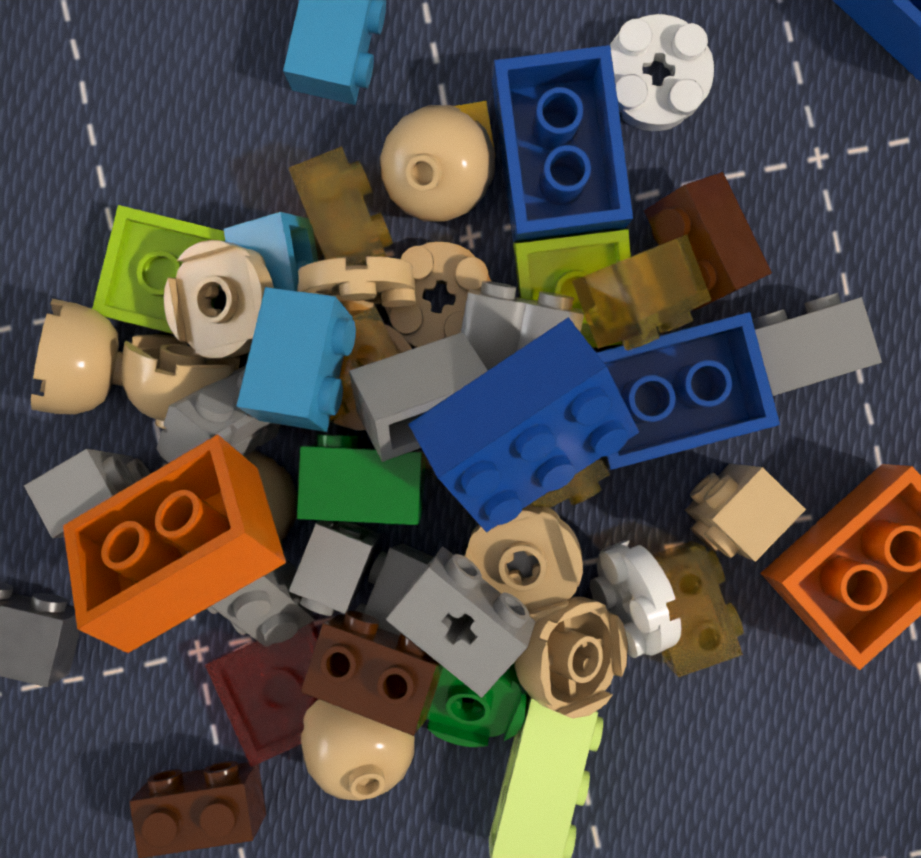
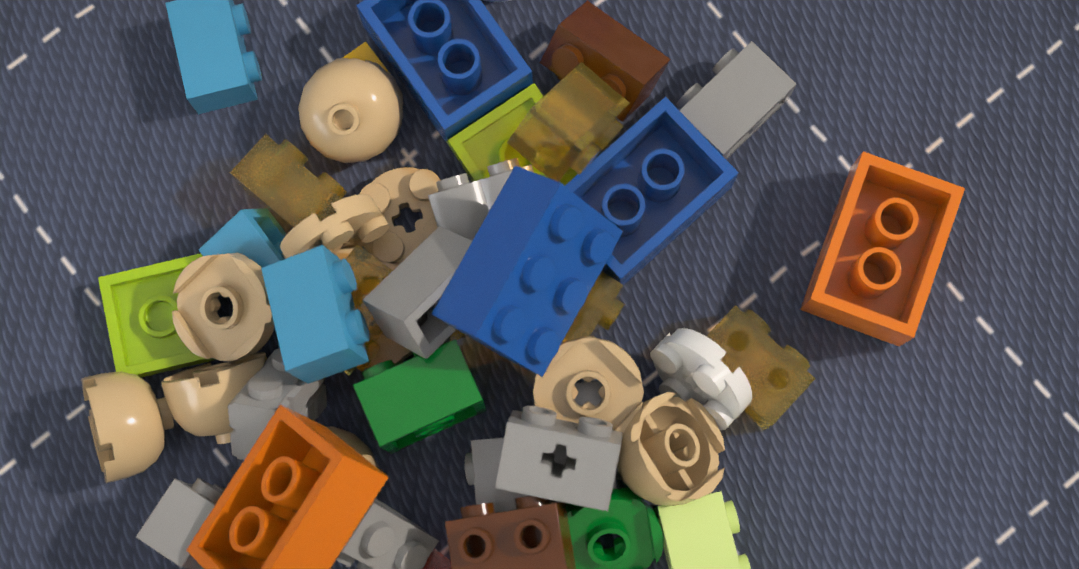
camera: 30 degrees left, 10 degrees down
light grey brick [289,520,381,616] -> none
tan brick [685,463,806,562] -> none

